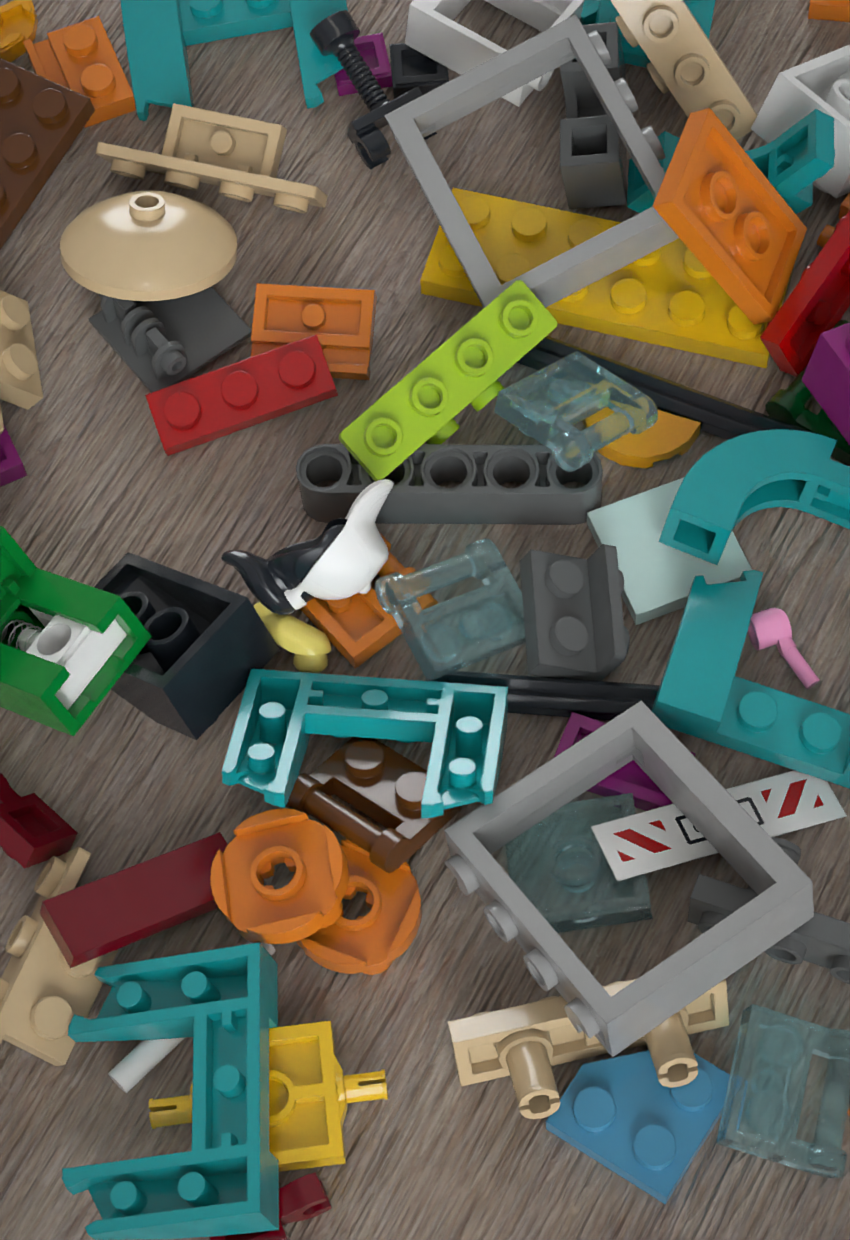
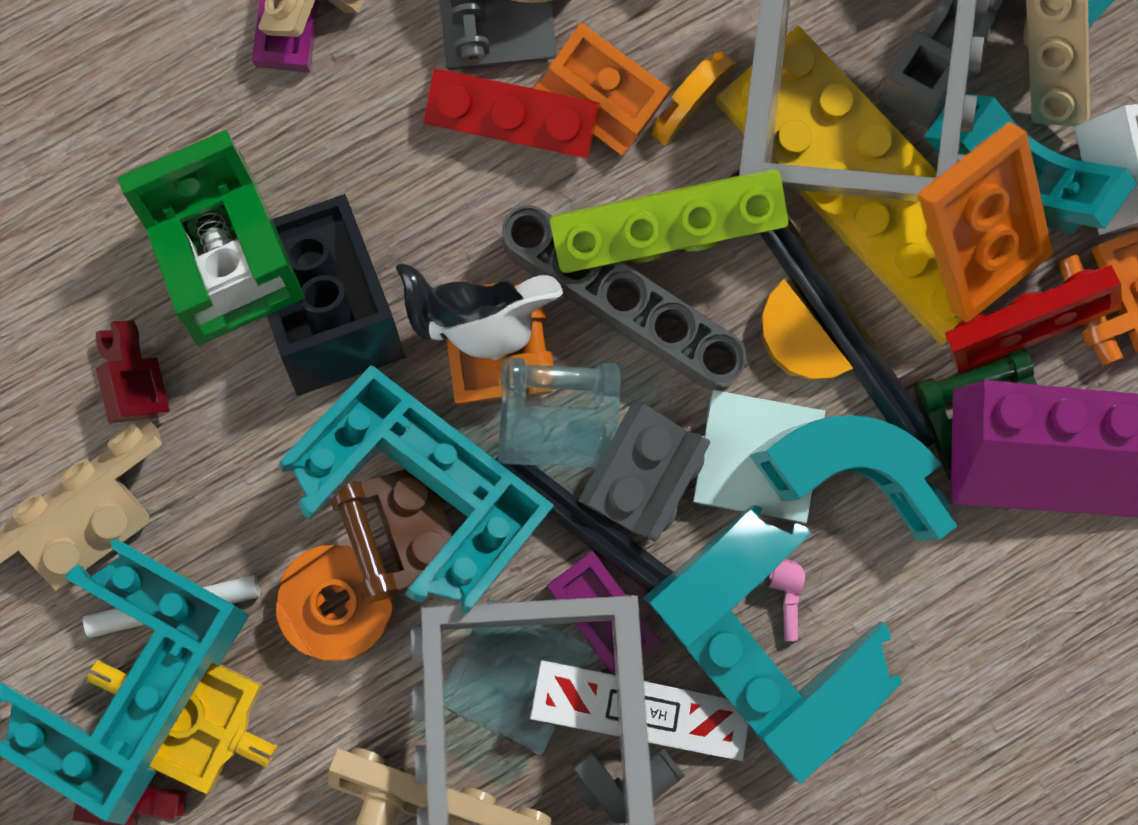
camera: 20 degrees right, 20 degrees up
dark red tile [40,832,228,968] -> none
orange plate [210,808,349,944] -> none
light yellow arm [253,602,332,673] -> none
clear light blue plate [494,351,658,472] -> none
none -> light orange tile [651,50,737,147]

